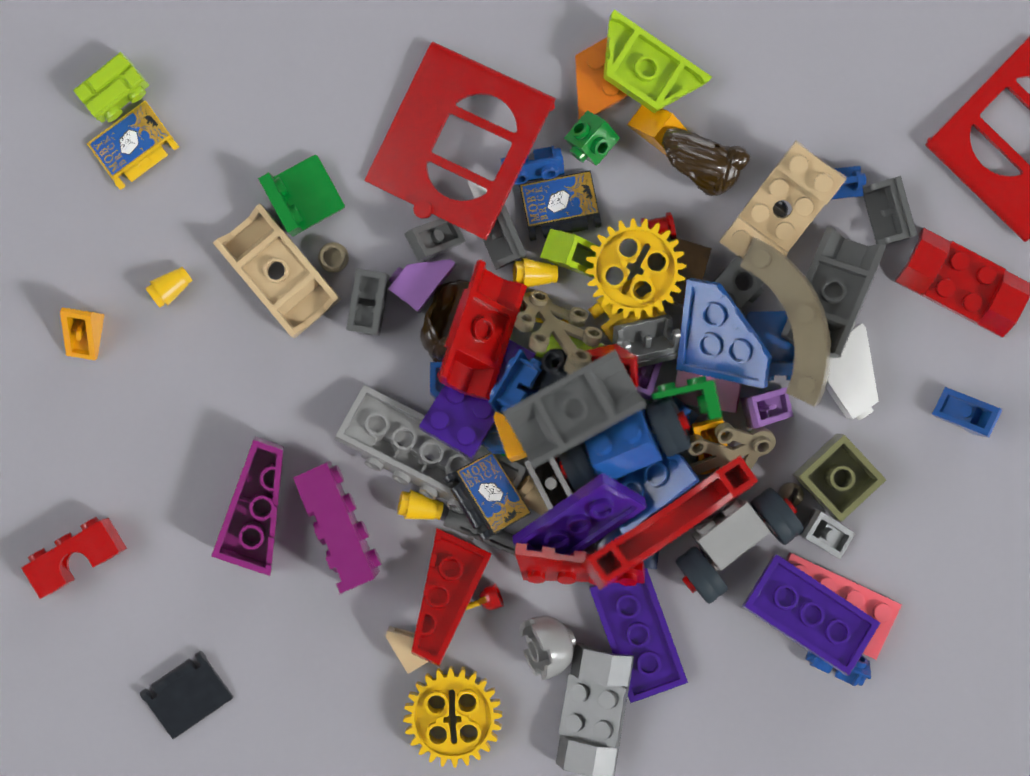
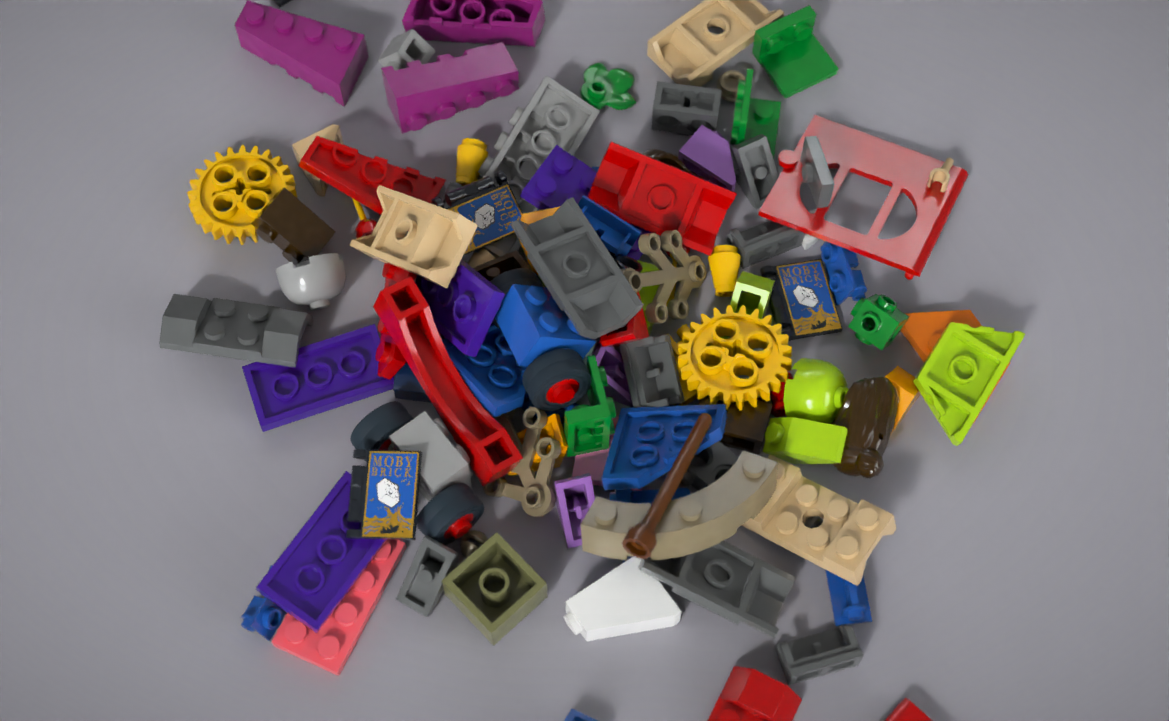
camera: 90 degrees right, 25 degrees down
none -> magenta wedge [234,0,369,107]
none -> dark brown brick [251,187,336,265]
none -> piece [346,449,422,540]
none -> tan piece [349,185,478,288]
none -> light grey brick [378,29,435,70]
none -> green plate [580,63,636,110]
none -> reddish brown piece [622,413,712,559]
none -> green bracket [730,68,781,159]
none -> lime slope [763,417,848,465]
none -> lime cylinder [784,358,849,424]
none -> dark grey plate [800,136,834,208]
none -> tan hand [927,158,954,192]

